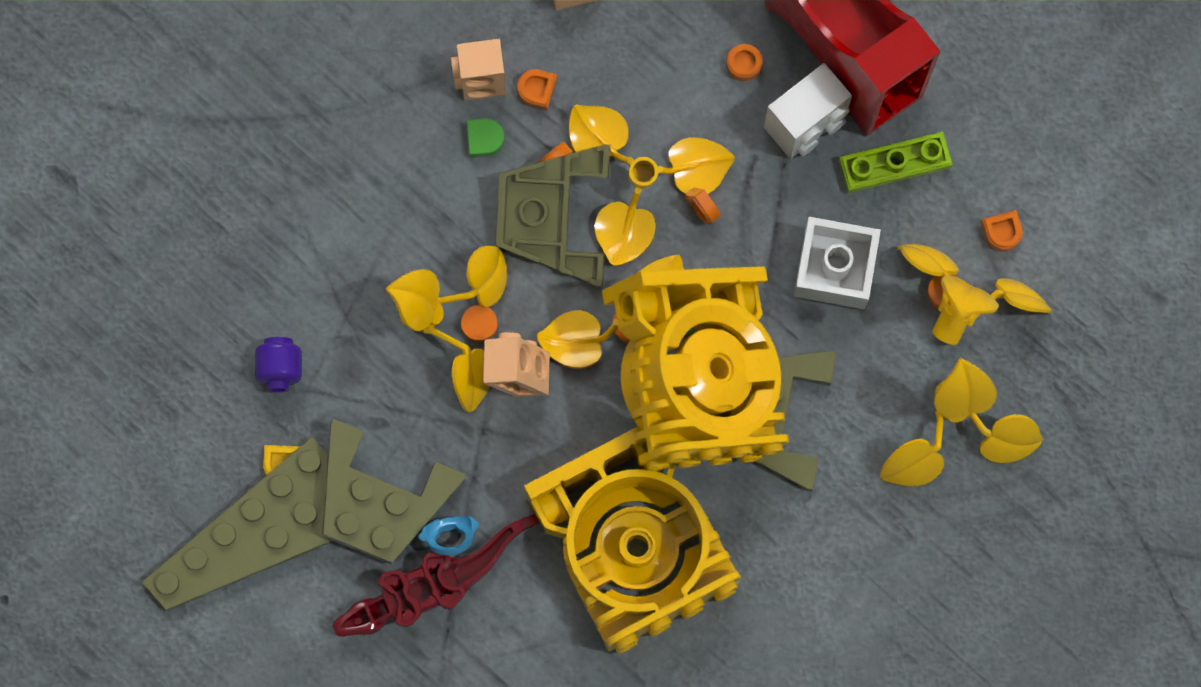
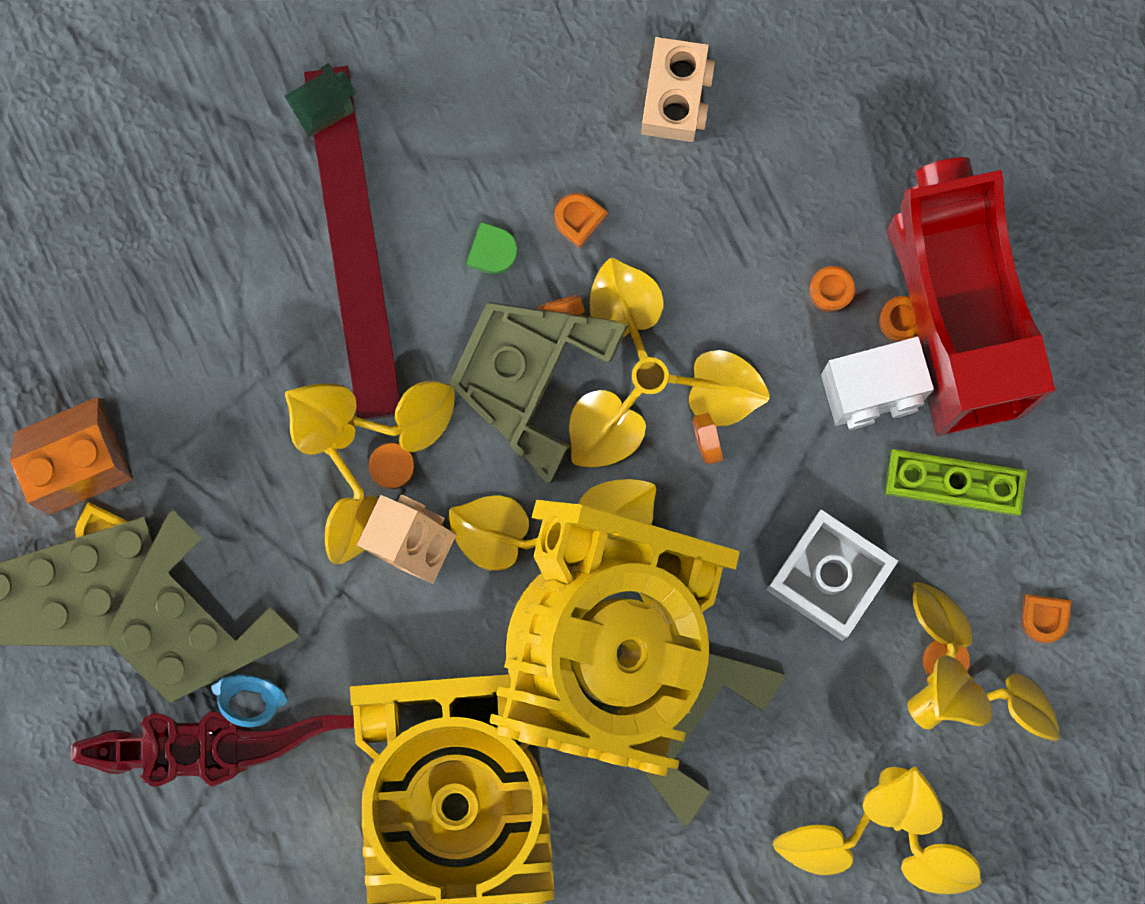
camera: 25 degrees right, 5 degrees up
dark purple head [254,337,302,393] -> none
light nougat brick [451,39,507,101] -> none
none -> orange slope [10,397,133,515]
none -> clear green bracket [284,63,356,138]
none -> dark red tile [304,65,400,420]
none -> orange tile [879,296,918,342]

